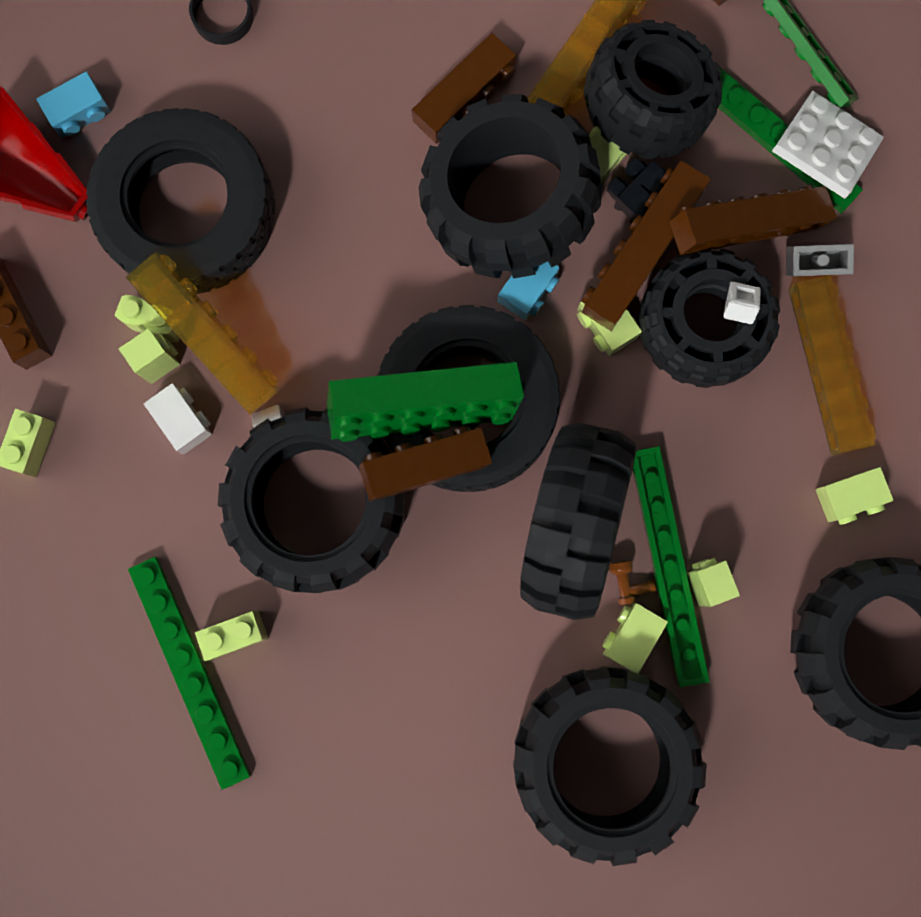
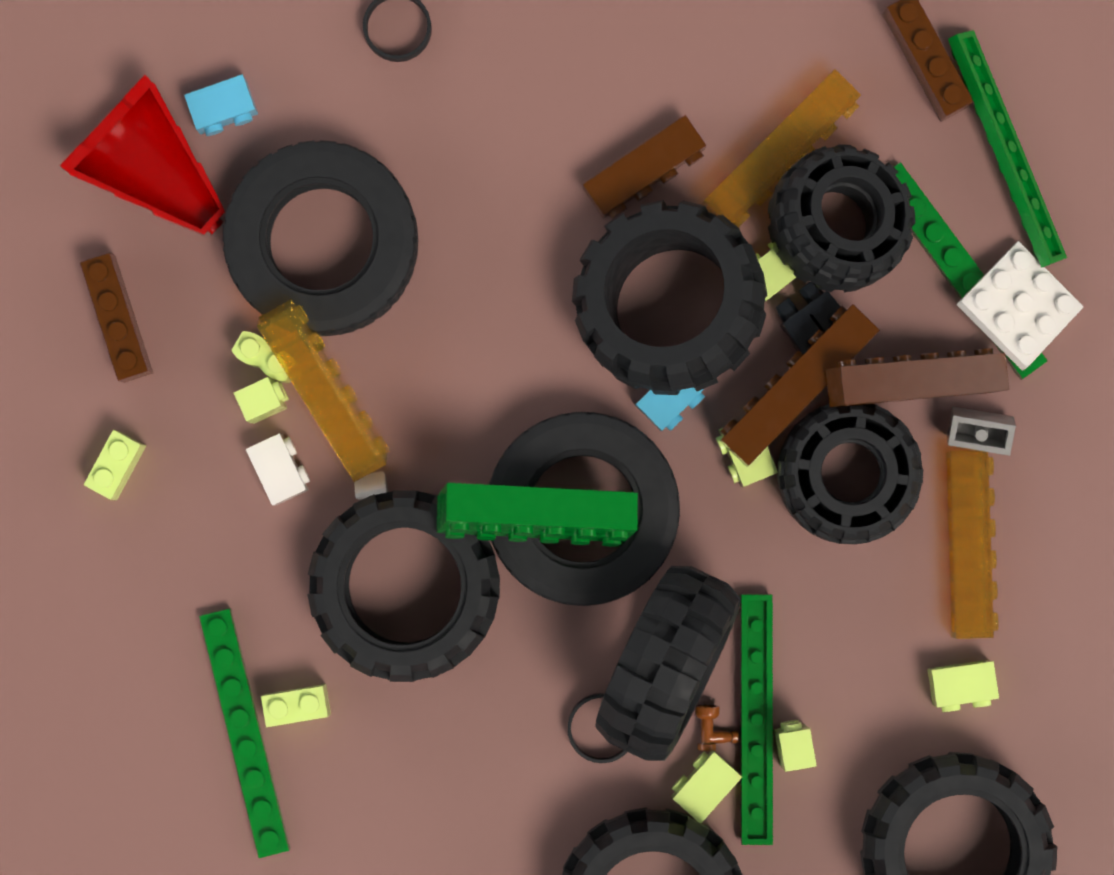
camera: 10 degrees right, 5 degrees up
reddish brown brick [359,426,492,502] -> none
white slope [724,282,761,324] -> none
none -> black tyre [568,693,627,763]

